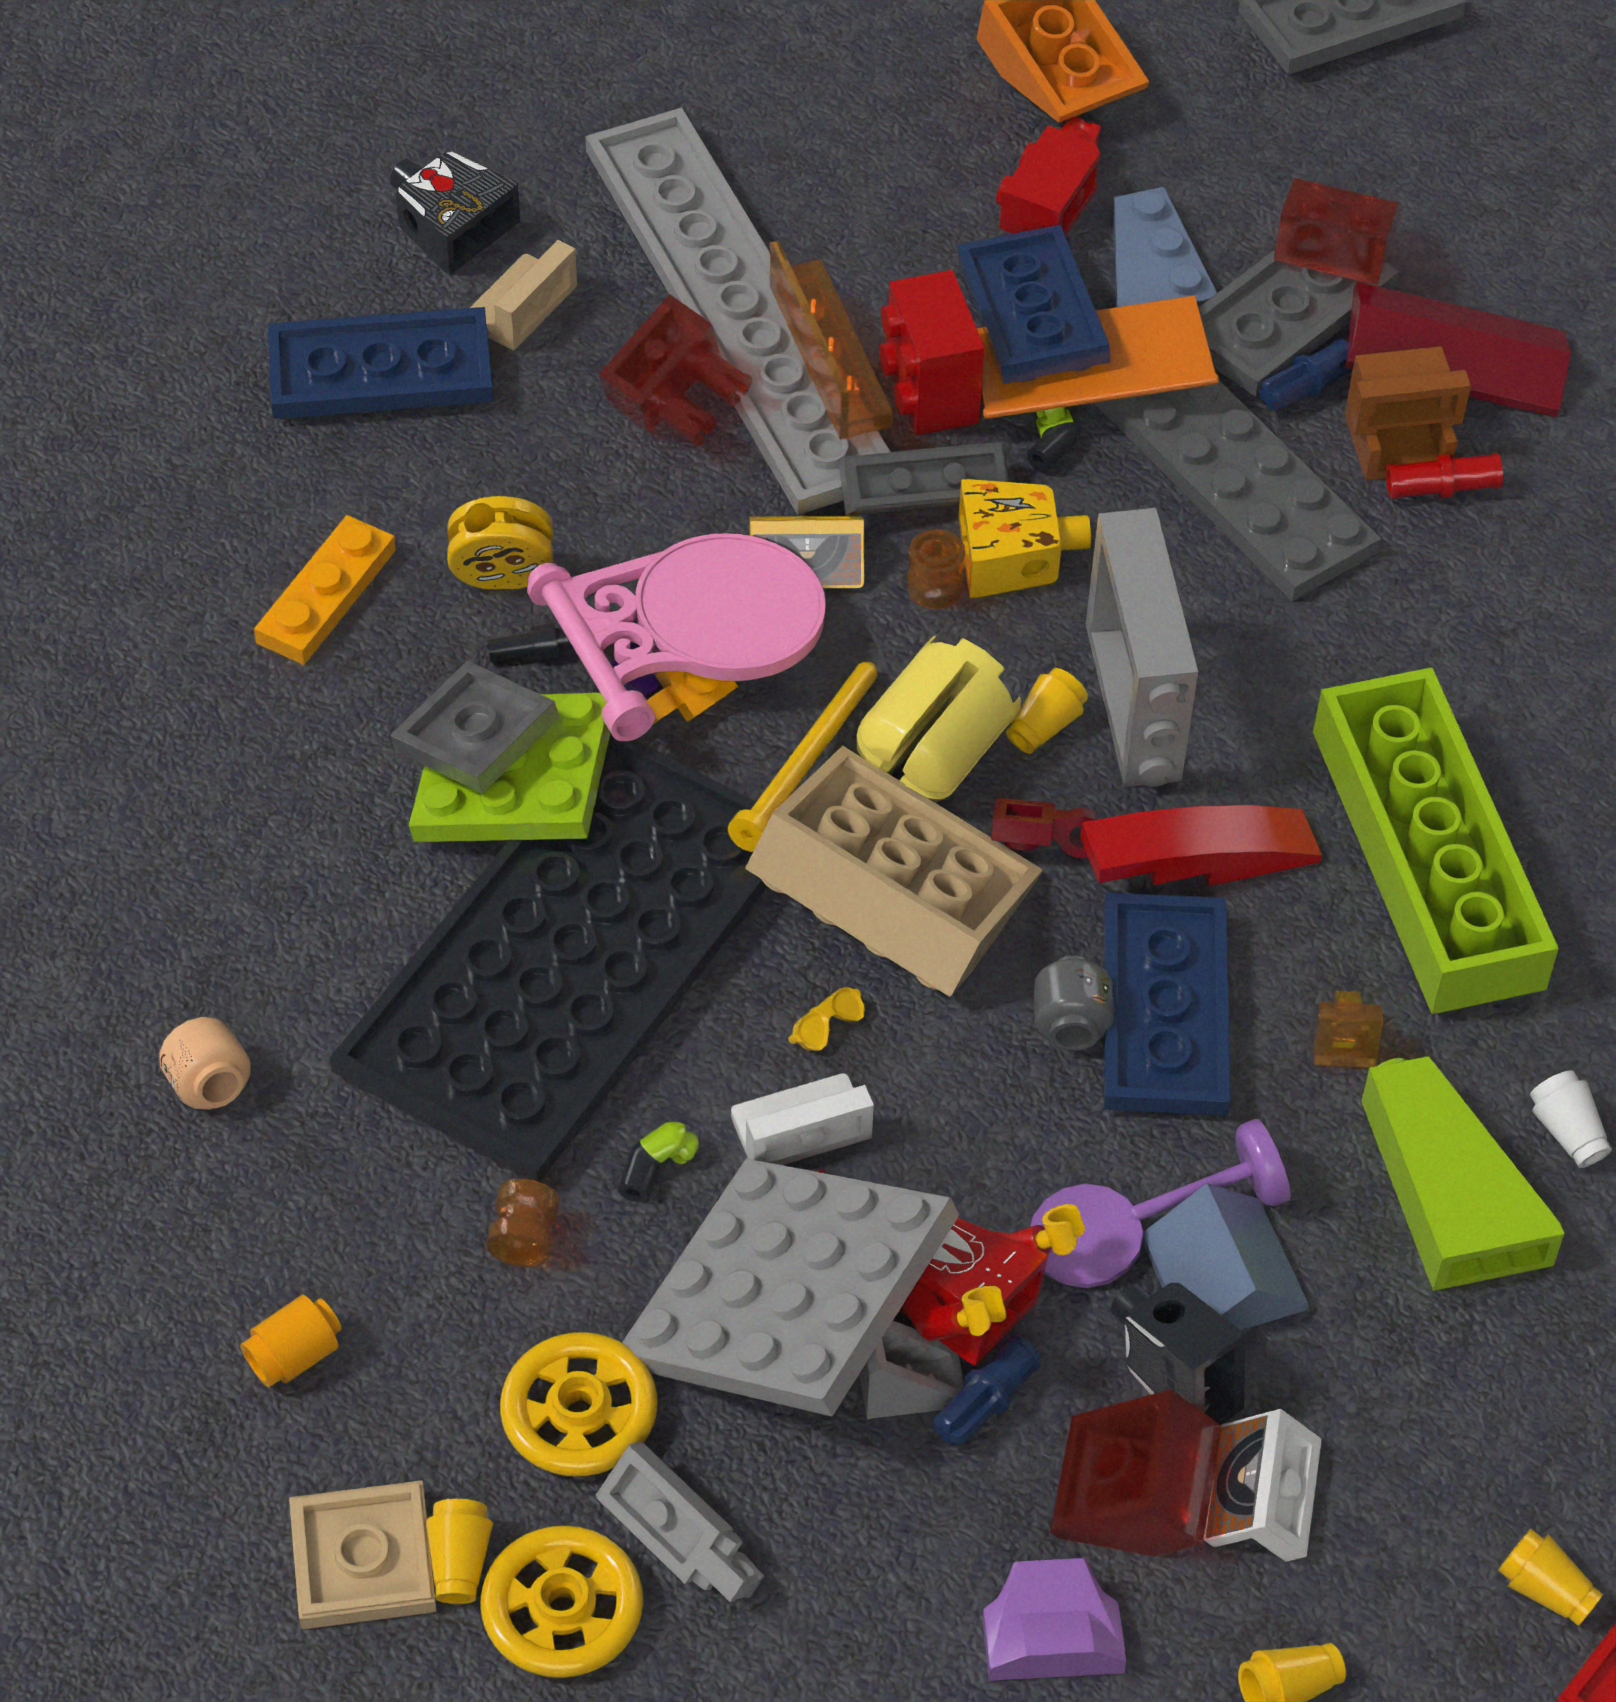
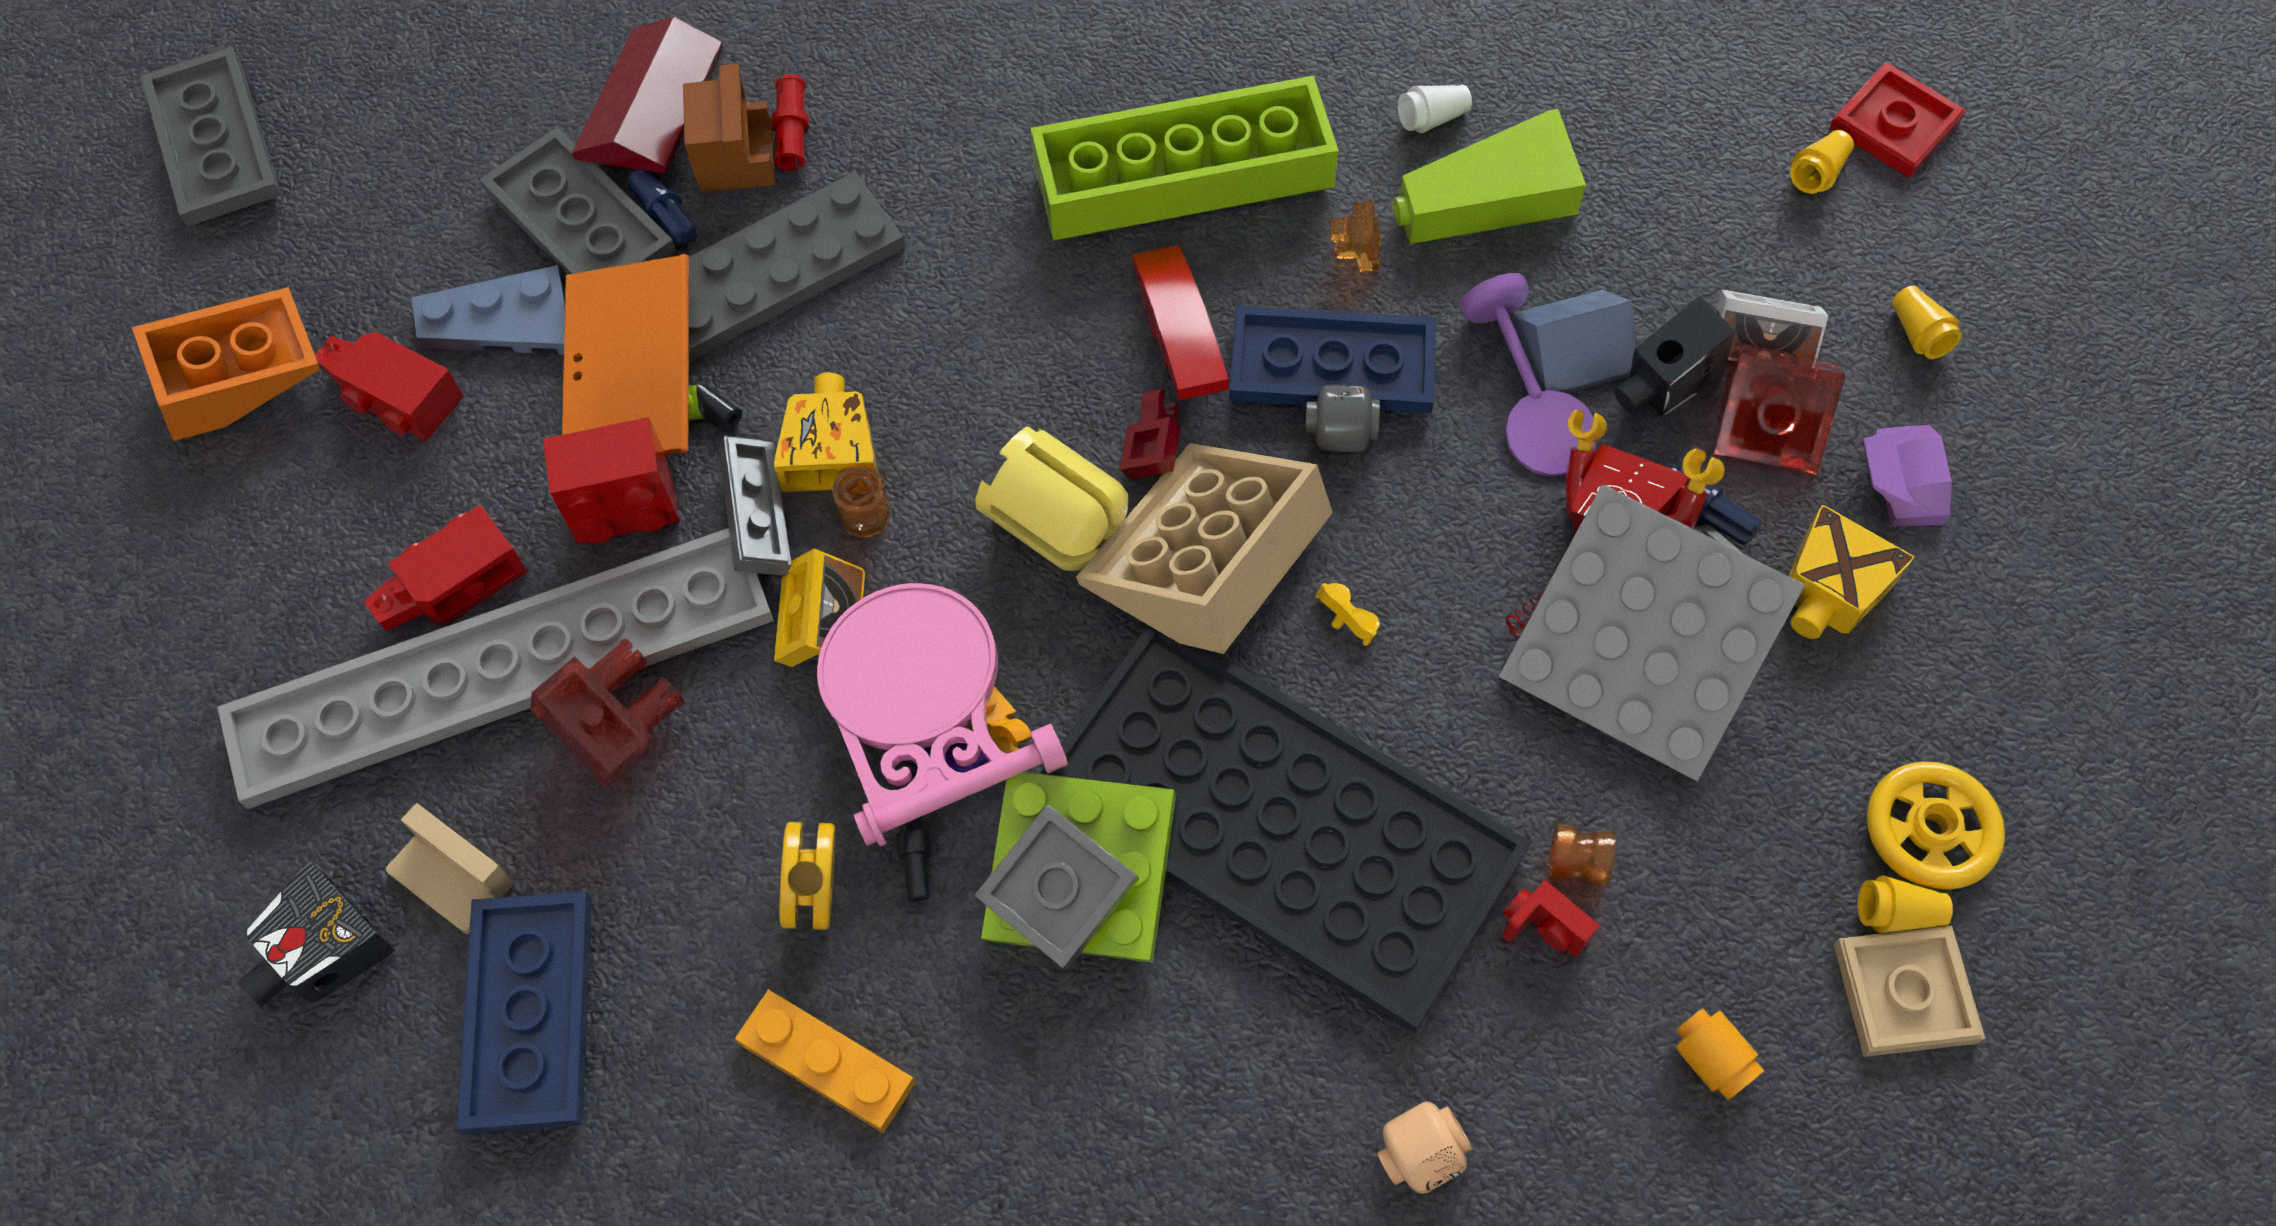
camera: 85 degrees left, 10 degrees up
yellow plate [500,1332,658,1477] -> none
light grey hinge [596,1442,764,1602] -> none
arm [618,1122,699,1202] -> none
yellow bar [728,662,877,852] -> none
white panel [731,1073,874,1165] -> none
clear orange panel [769,241,893,440] -> none
dark blue plate [957,224,1111,384] -> none
yellow cone [1006,668,1088,754] -> none
light grey window [1086,508,1198,787] -> none
clear red slope [1274,178,1404,285] -> none
none -> red hinge [364,505,527,632]
none -> red bracket [1502,880,1600,958]
none -> yellow torso [1788,505,1915,639]

